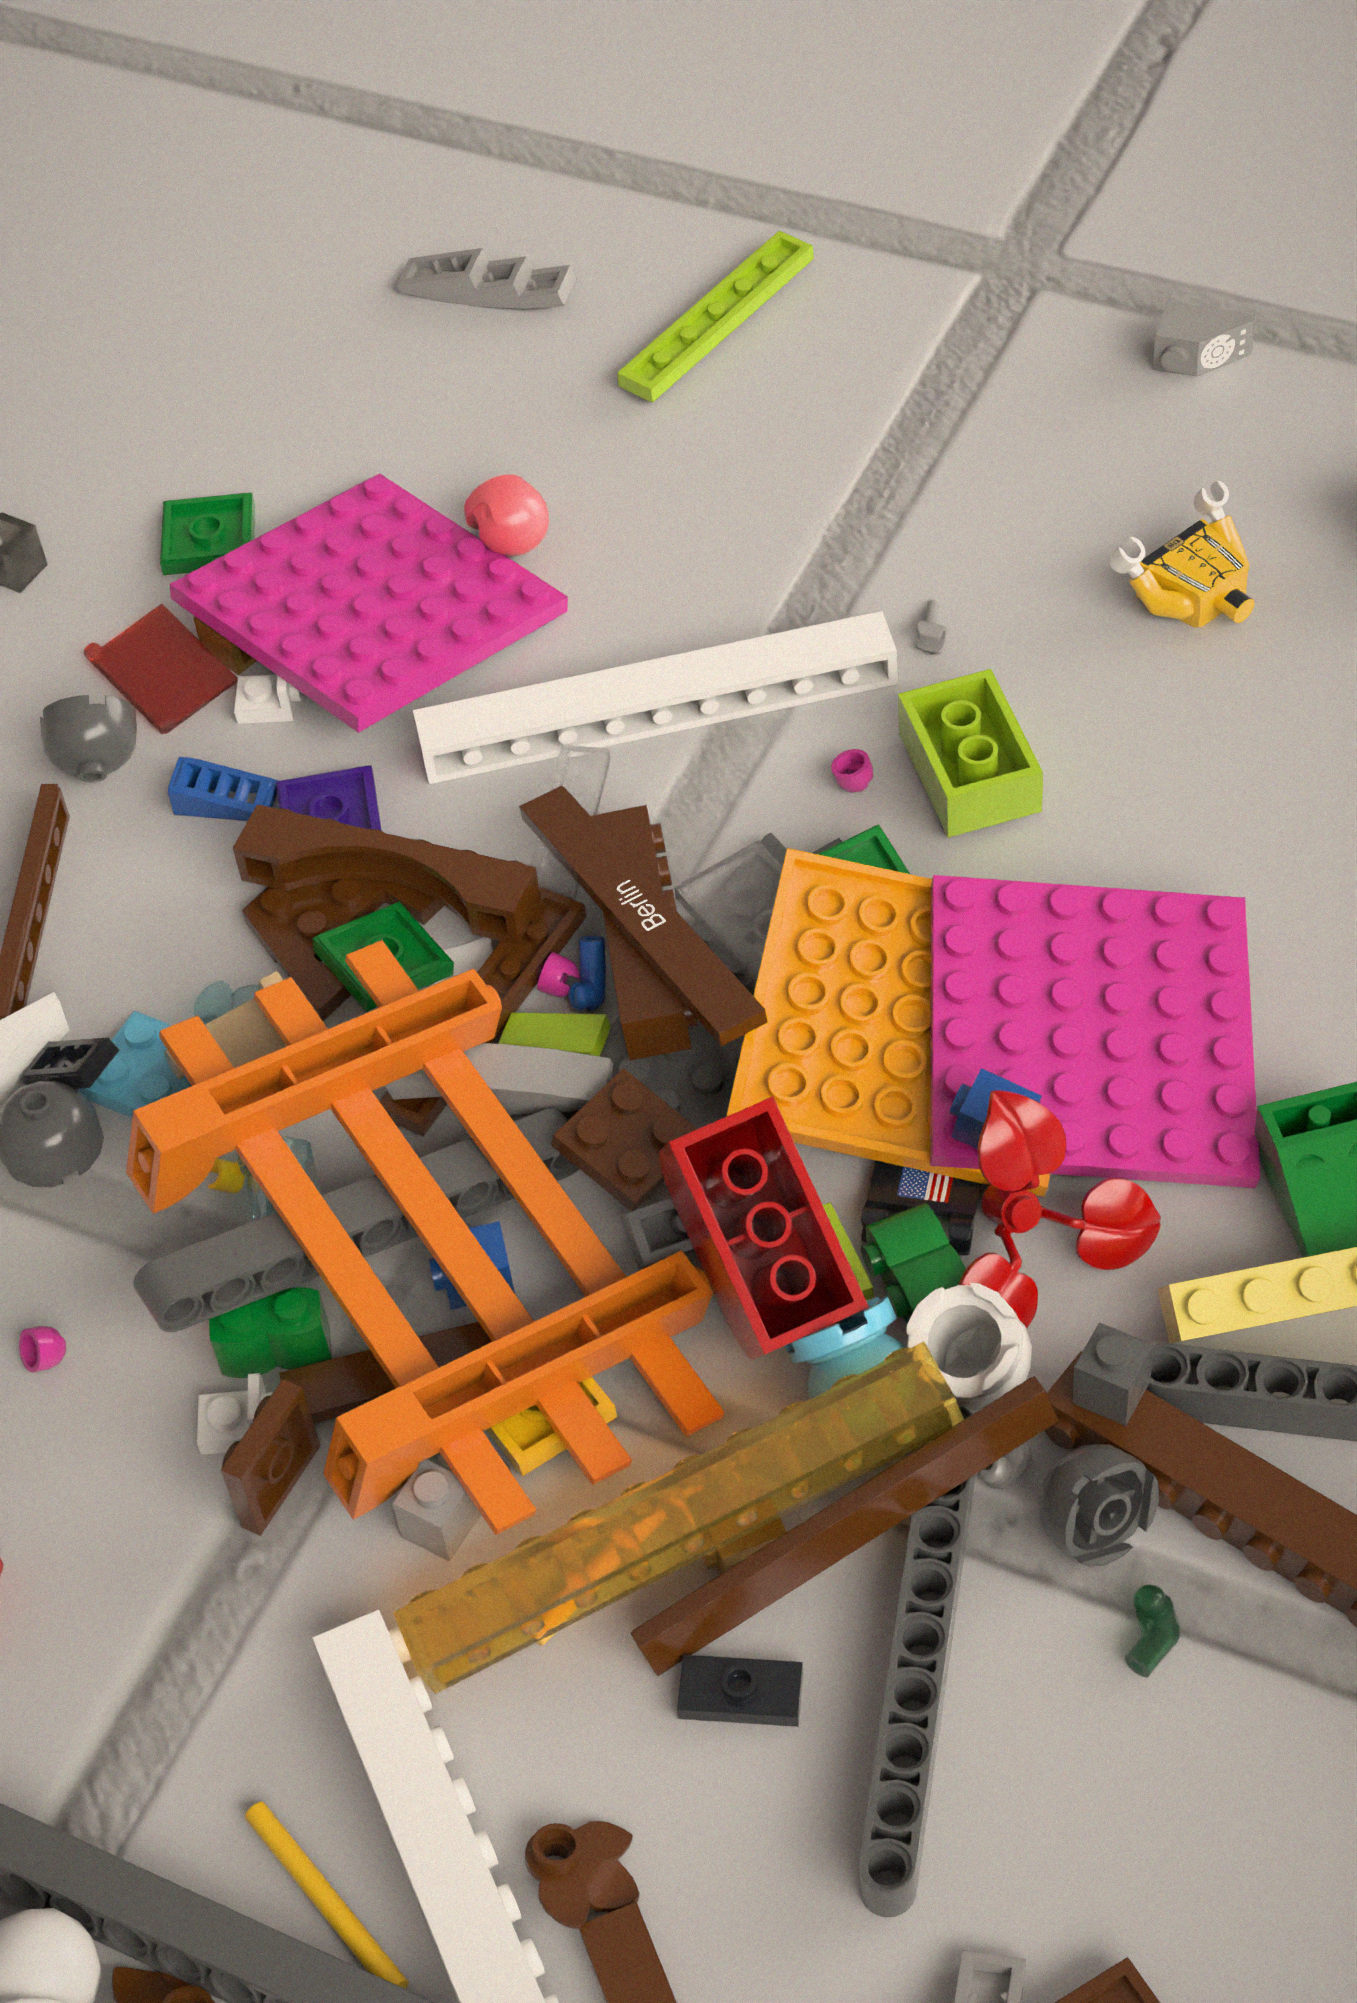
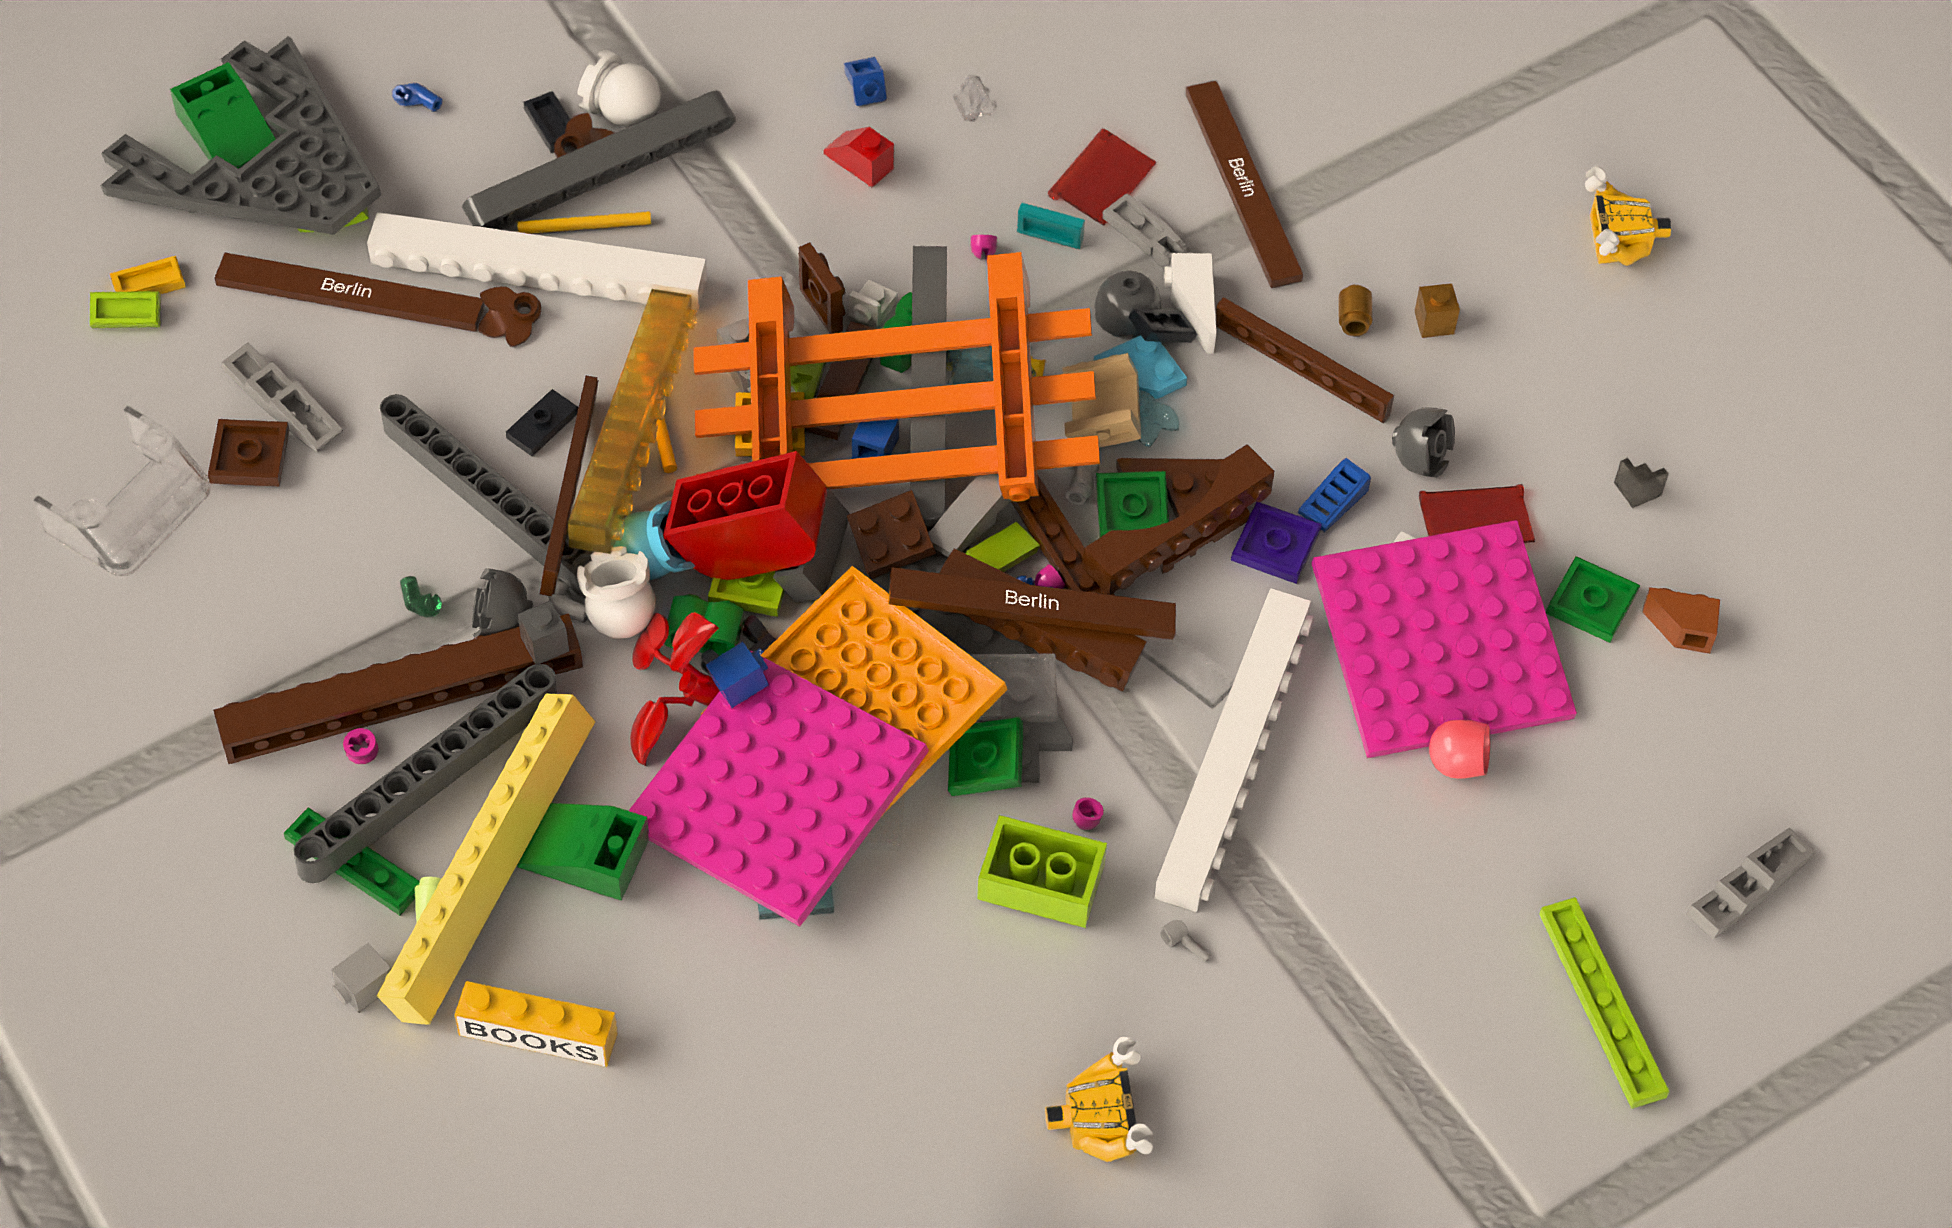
camera: 115 degrees right, 5 degrees up
none -> dark orange slope [1642,587,1720,654]

